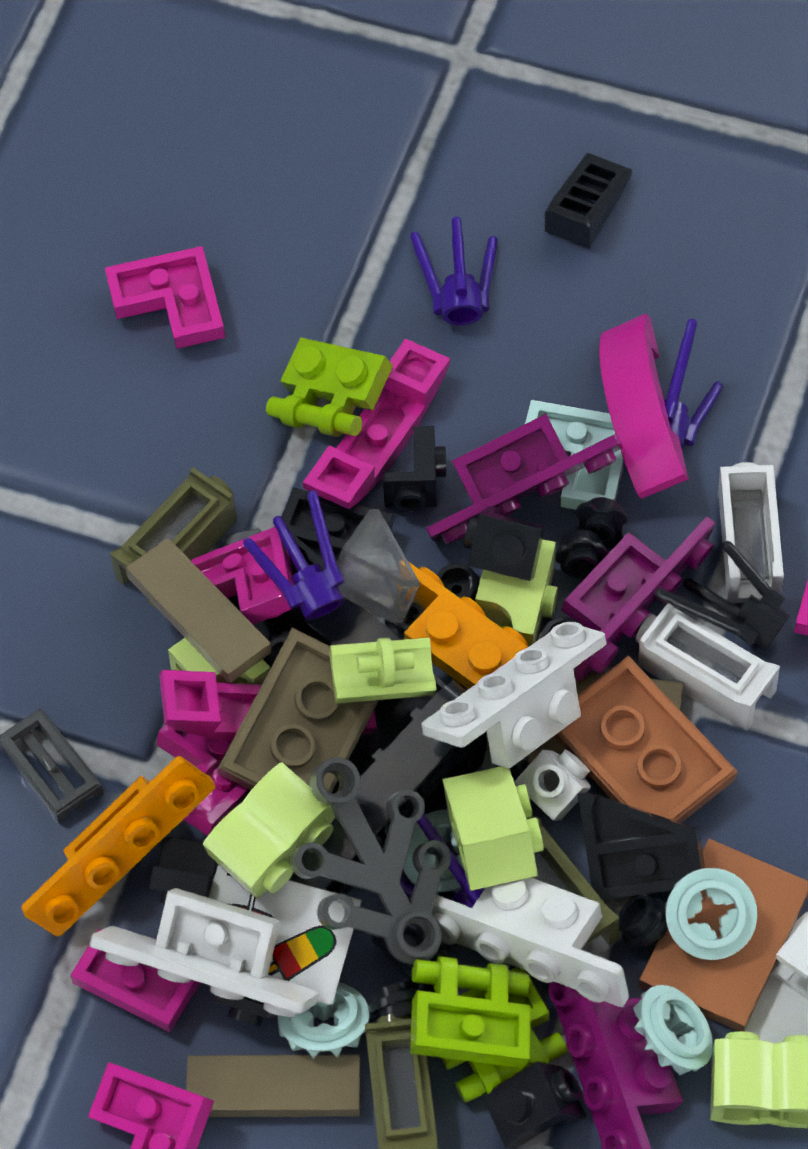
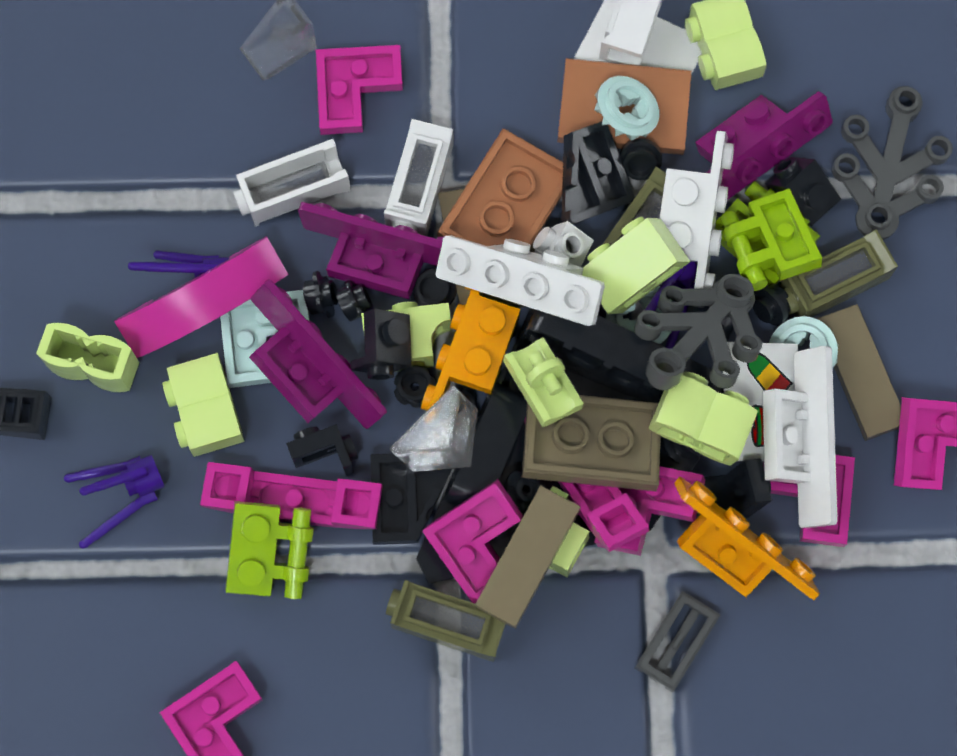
camera: 115 degrees left, 15 degrees up
dark purple plant [243,490,345,621] -> none
light aqua gear [633,985,713,1075] -> none
black plant [654,541,790,650] -> none
none -> yellowish green brick [36,323,139,392]
none -> yellowish green brick [162,353,245,457]

